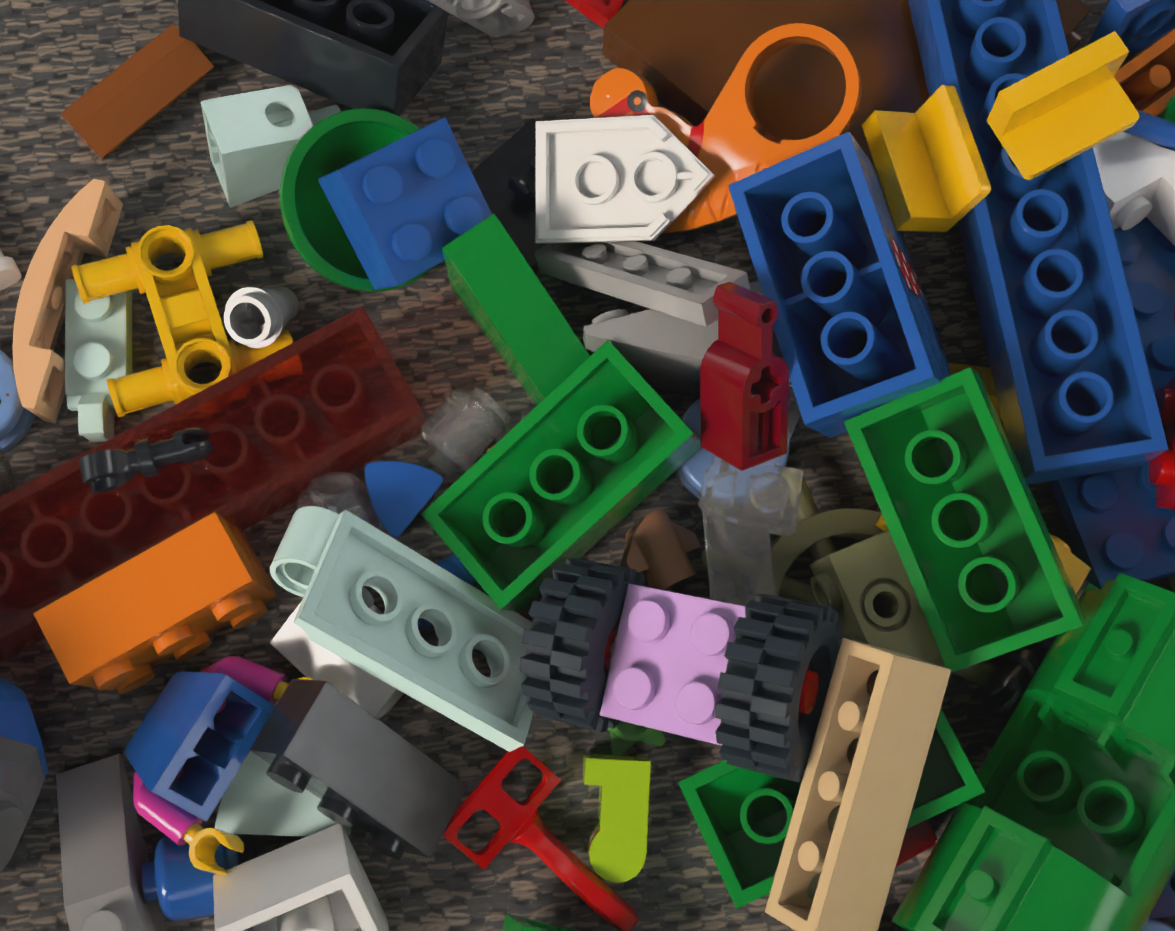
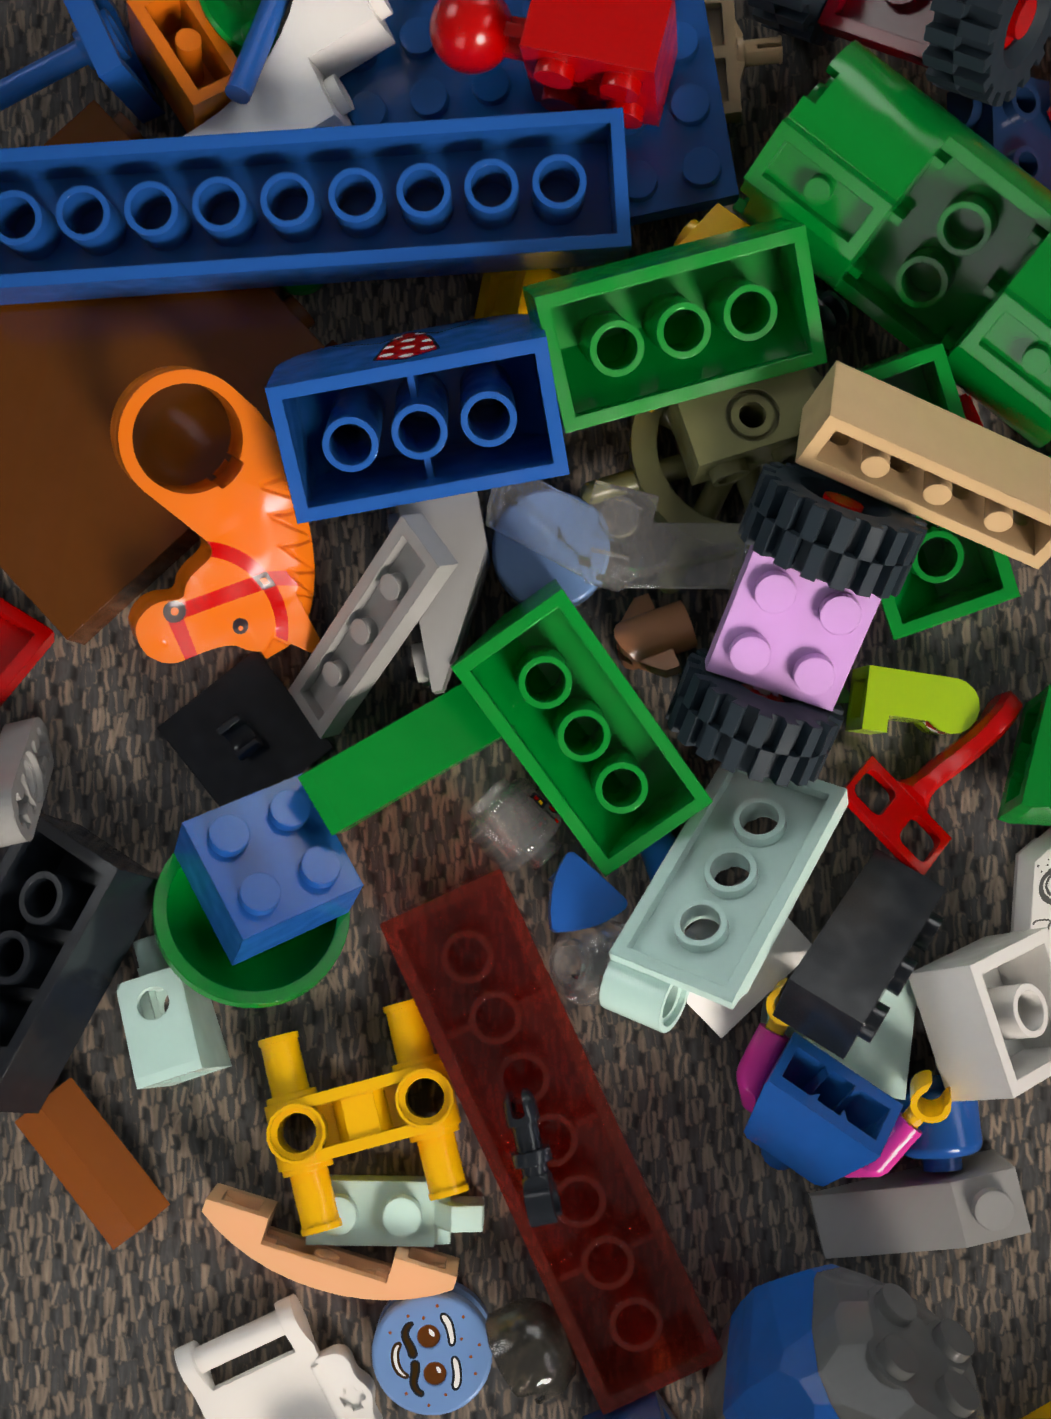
camera: 80 degrees left, 10 degrees up
orange brick [33,512,278,694] -> none
light grey cone [224,287,299,348] -> none
white tile [535,115,715,244] -> none
dark red piece [700,282,789,471] -> none
yellow panel [862,85,991,232] -> none
yellow panel [986,31,1140,180] -> none

